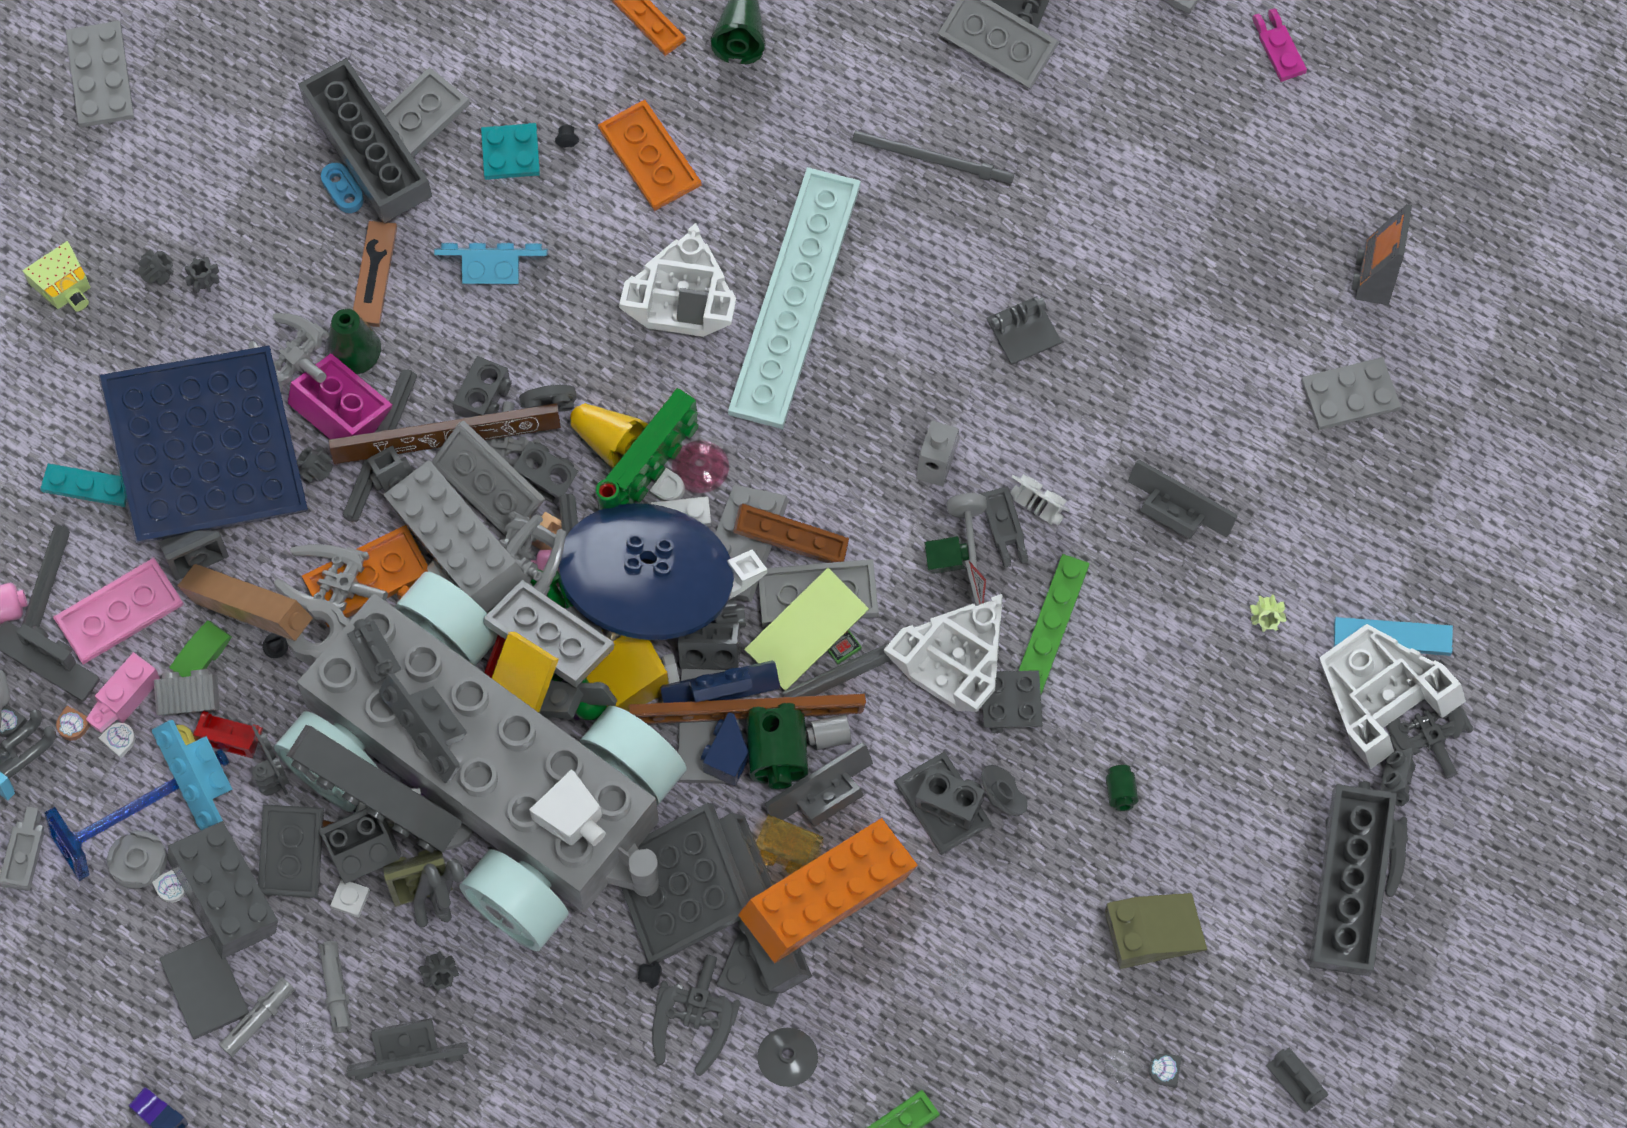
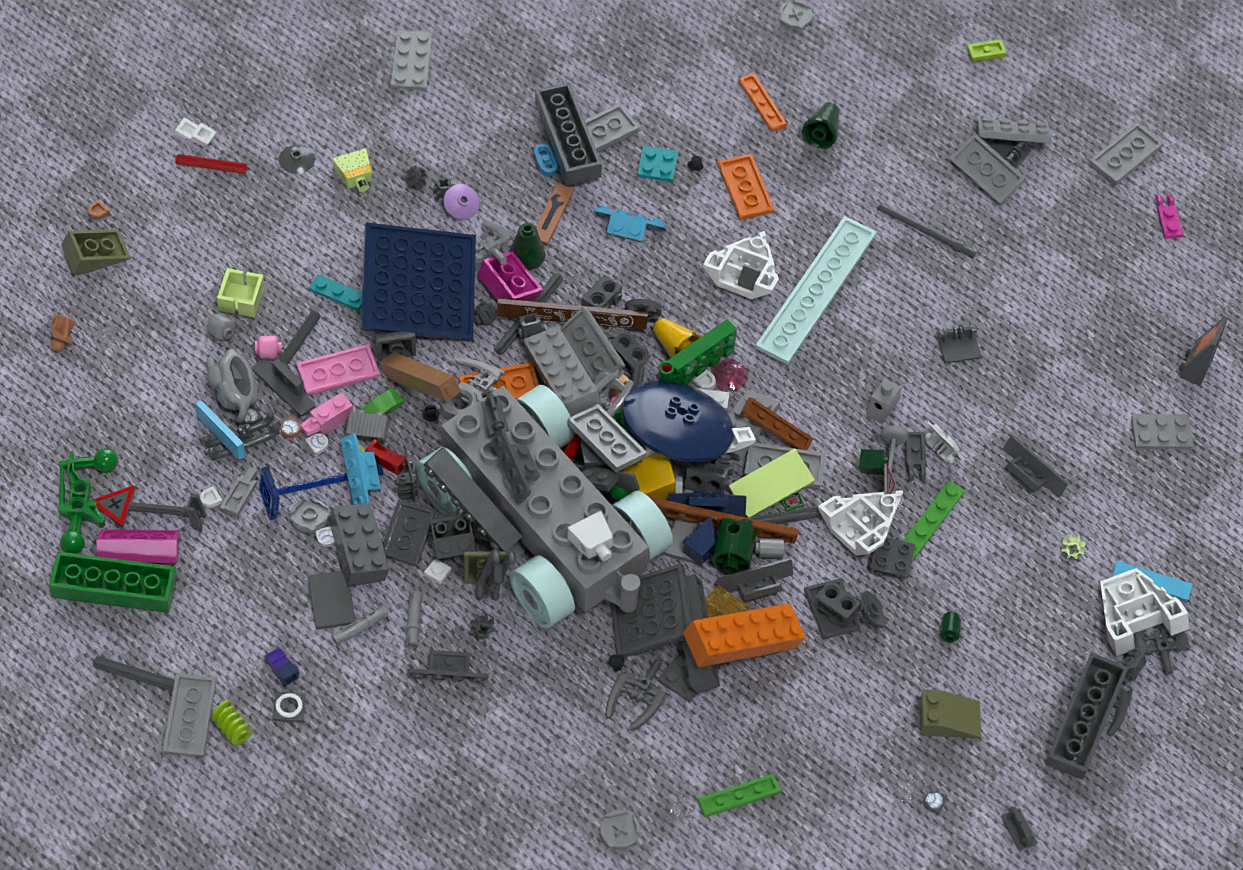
camera: 10 degrees right, 10 degrees down
yellow tile [492,631,559,712] -> none
dark grey dish [757,1028,818,1087] -> none
none -> lavender dish [443,184,479,220]

